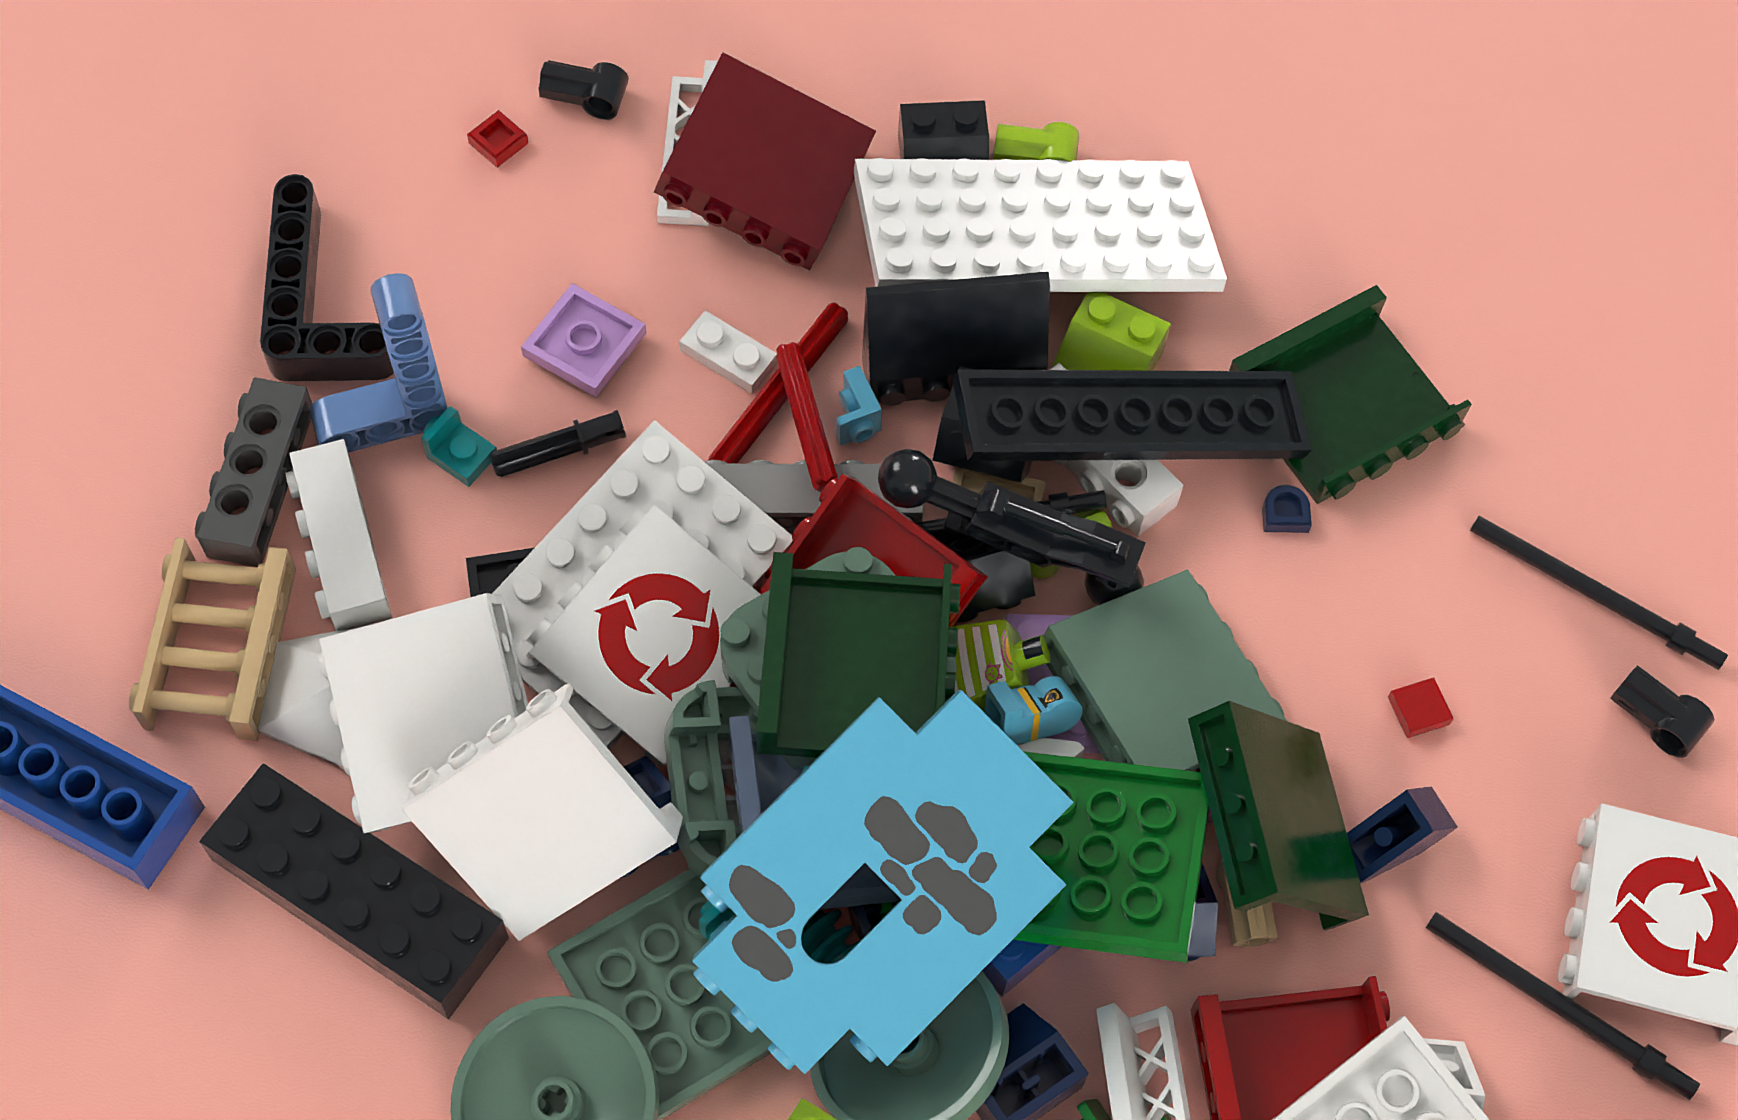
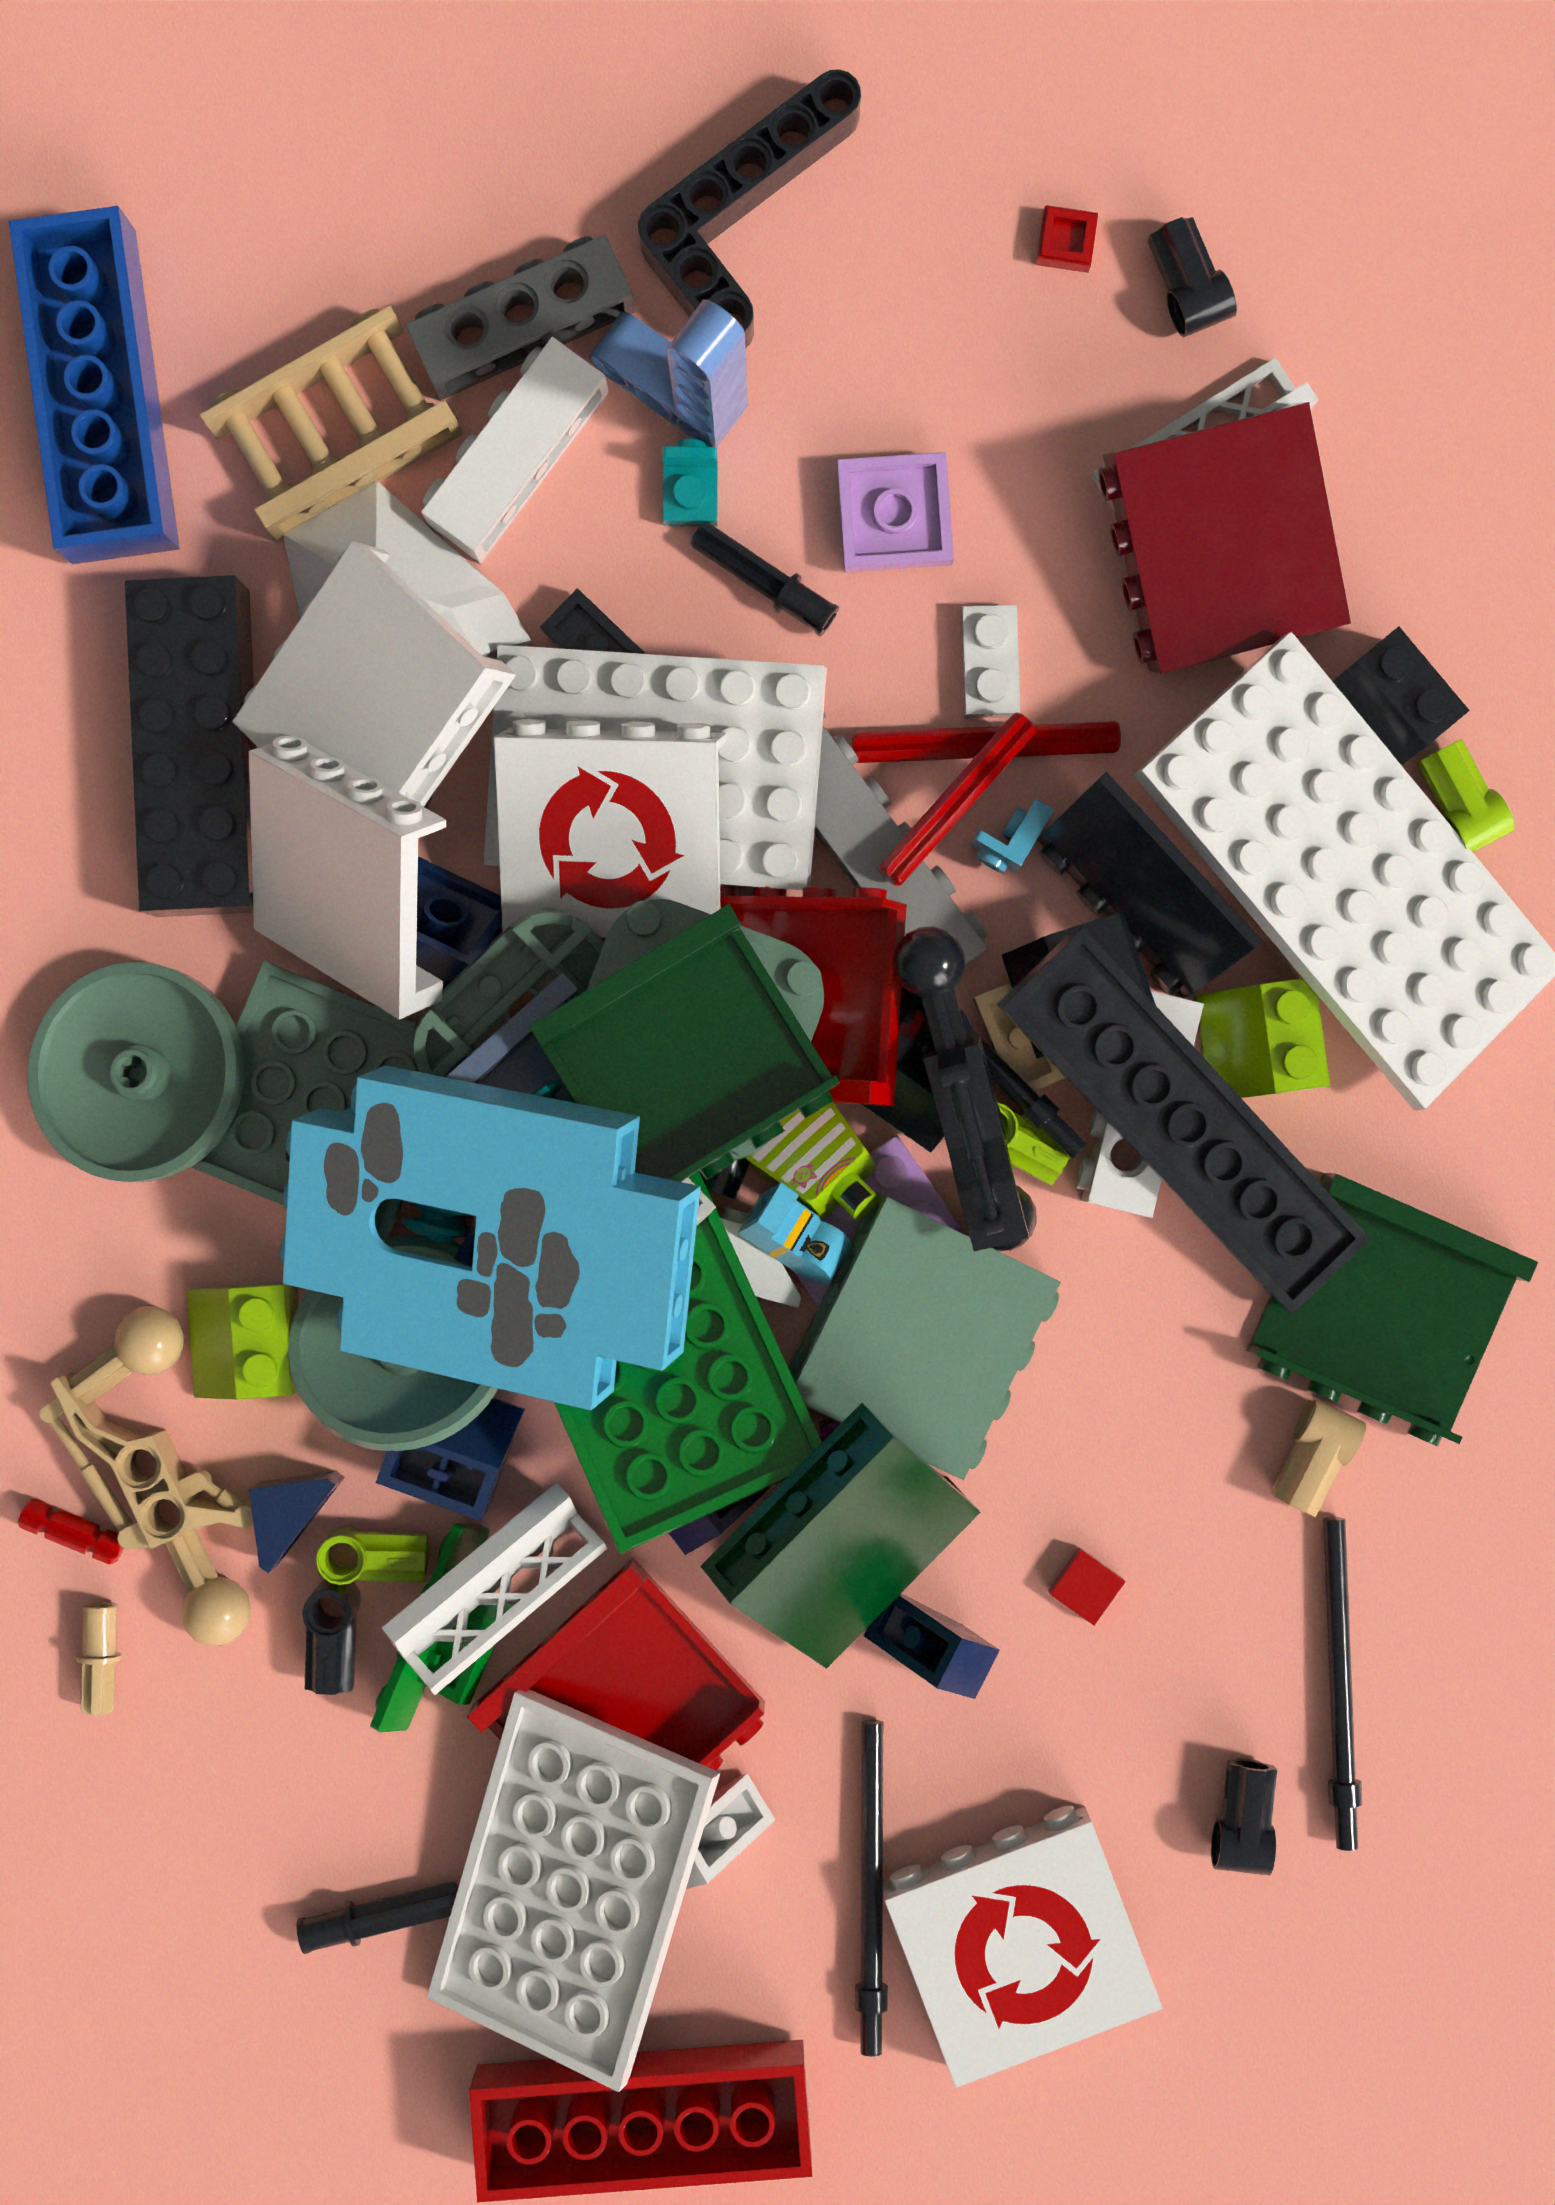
camera: 55 degrees right, 25 degrees up
dark blue tile [1262,485,1312,533] -> none
none -> tan piece [1270,1398,1366,1517]

